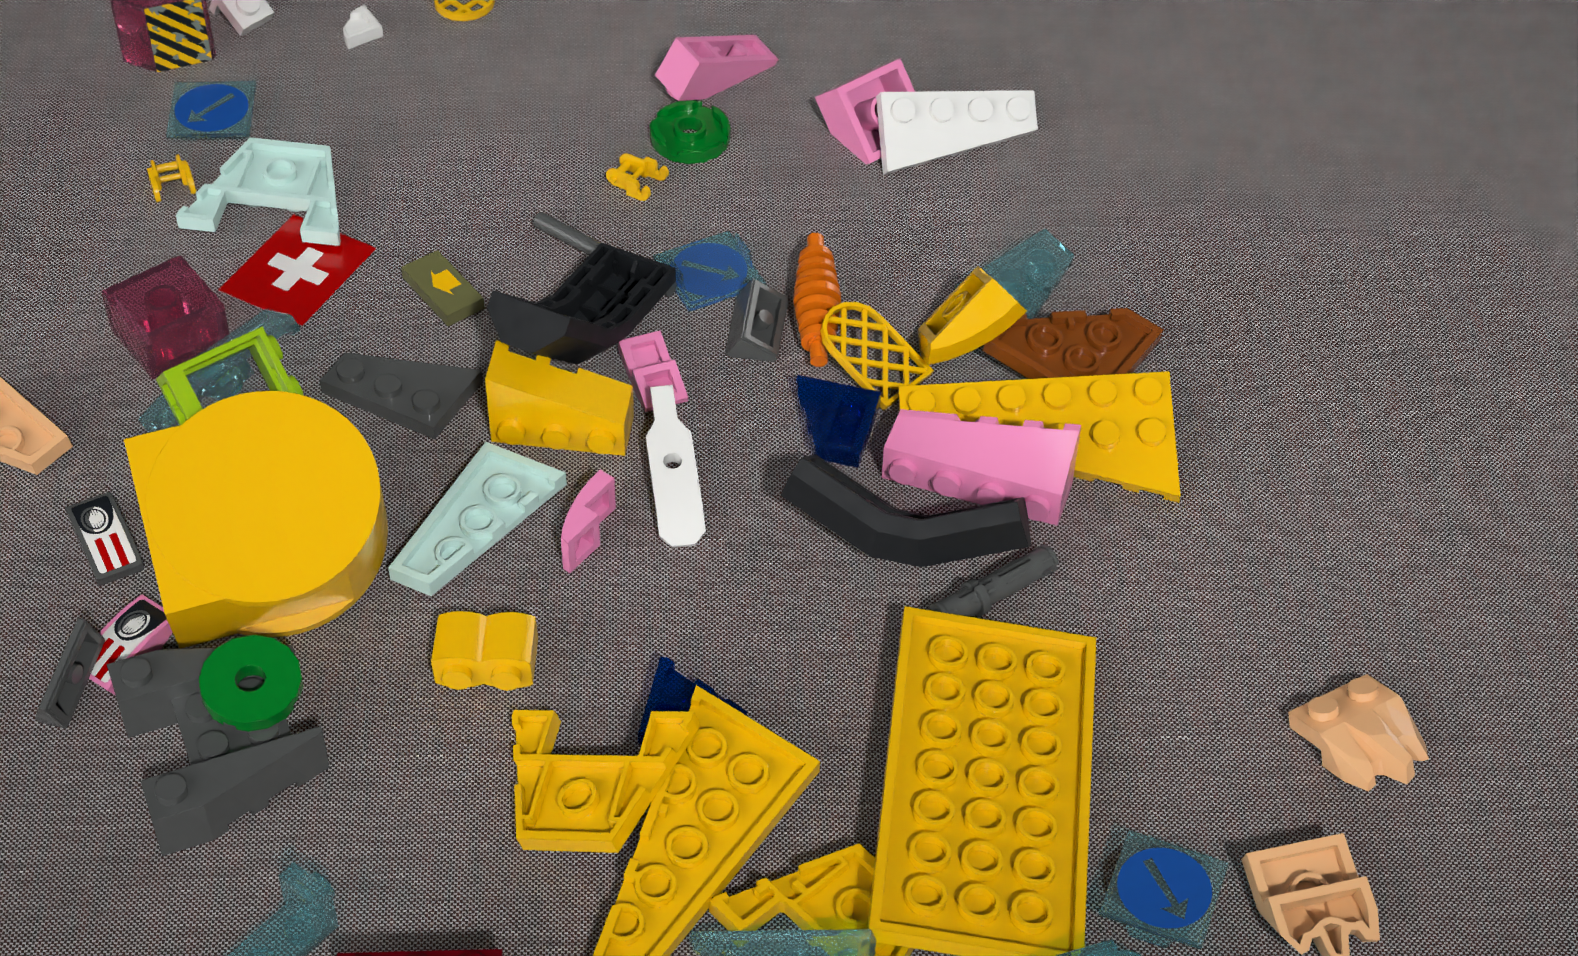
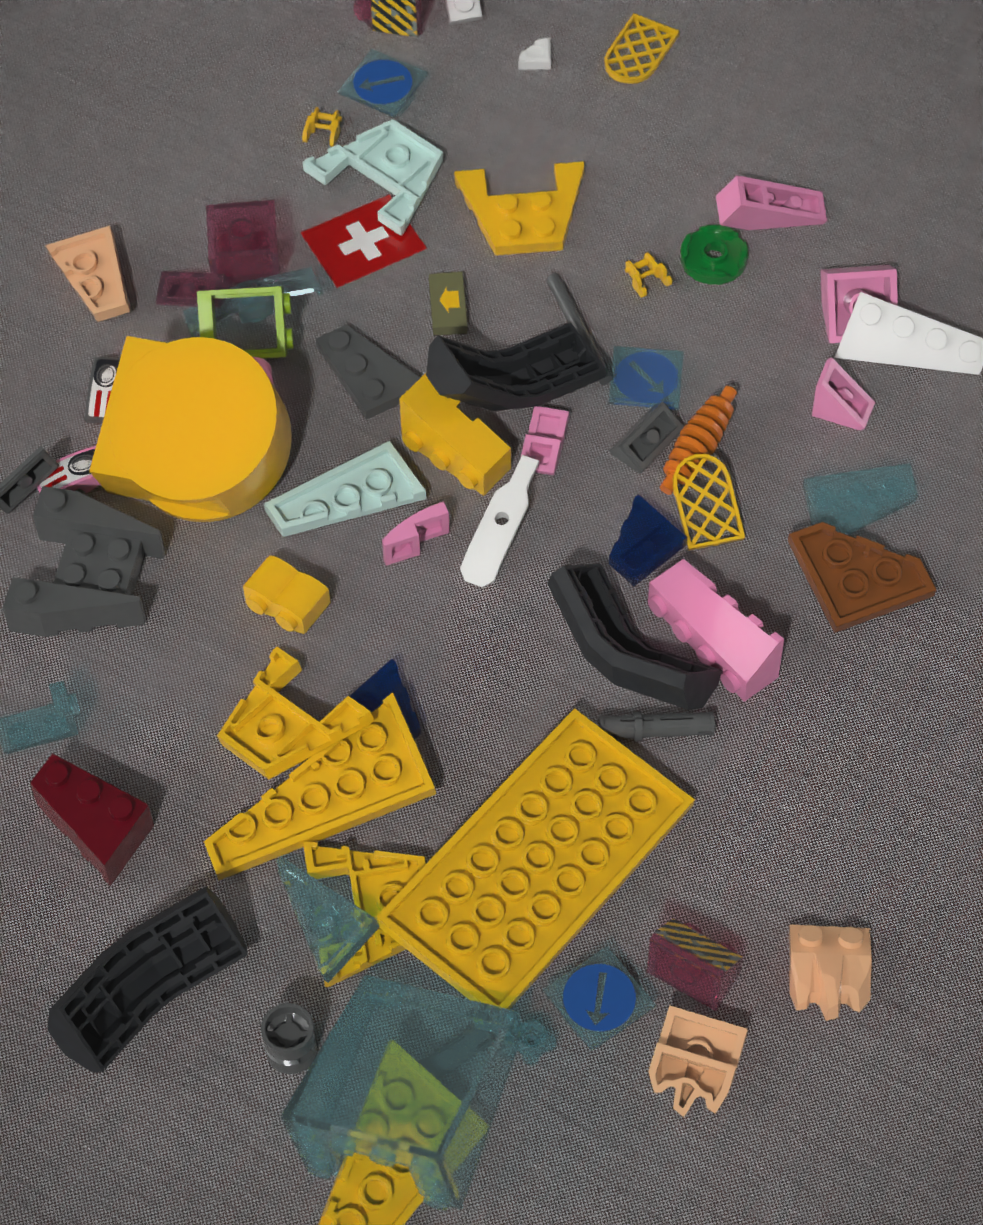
camera: 35 degrees right, 10 degrees up
green tile [199,635,303,732] -> none
yellow wing [899,371,1181,503] -> none
yellow slope [918,266,1027,365] -> none
none -> clear pink slope [155,271,233,308]
none -> yellow wing [454,161,584,256]
none -> clear pink slope [647,919,743,1011]
none -> bright pink slope [812,358,875,430]

